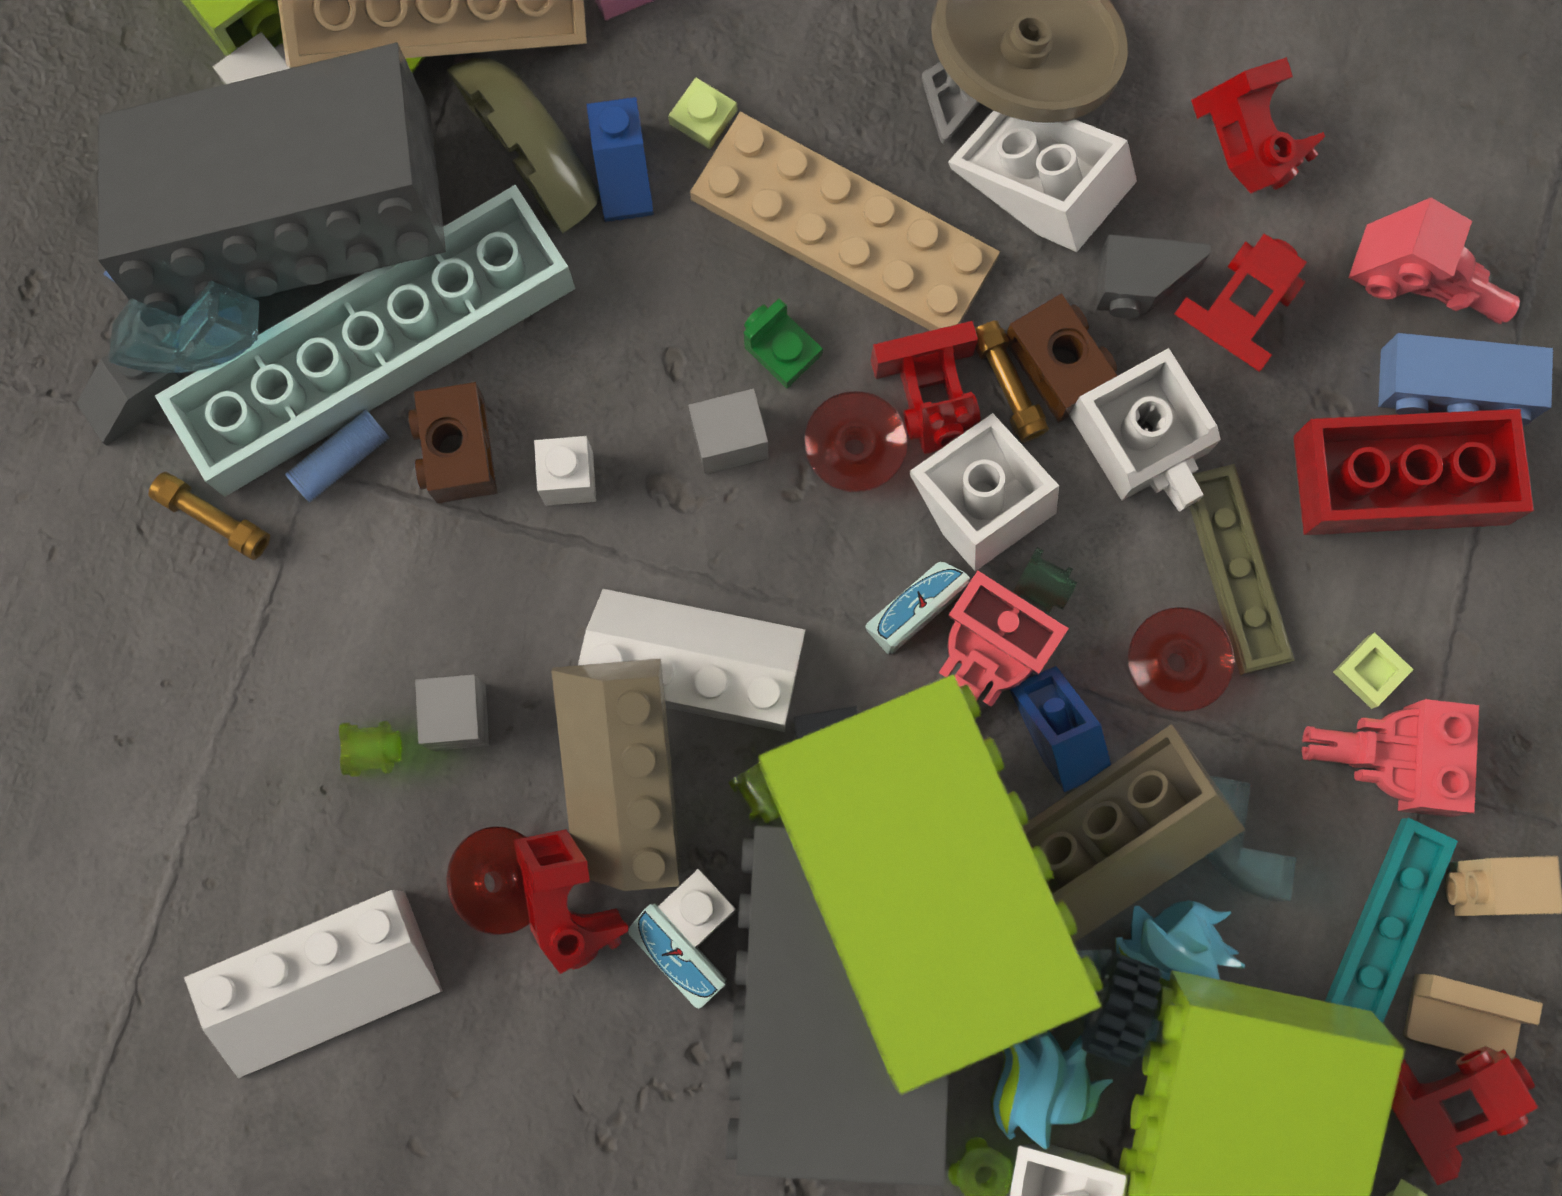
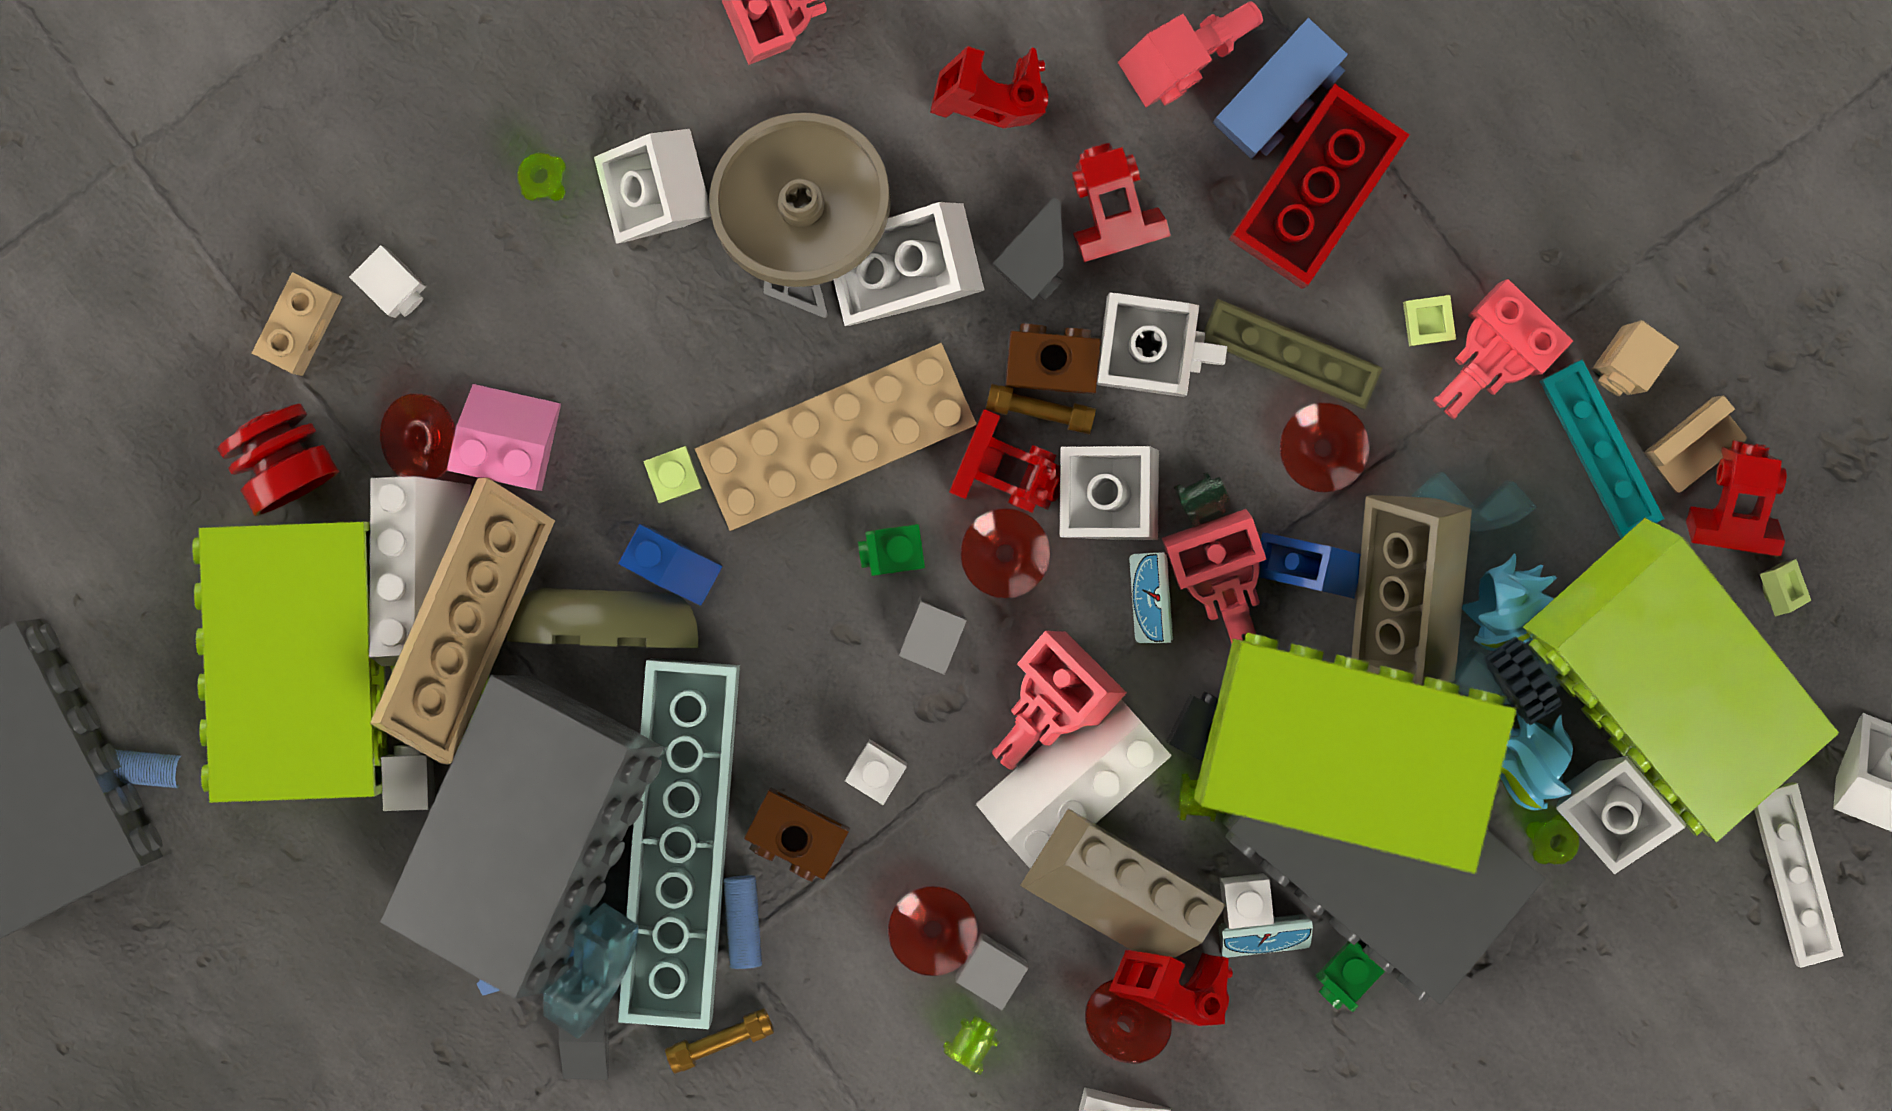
camera: 55 degrees left, 10 degrees up
none -> clear red dish [888,886,978,976]
none -> coral brick [992,631,1127,770]
none -> green bracket [1316,941,1385,1012]

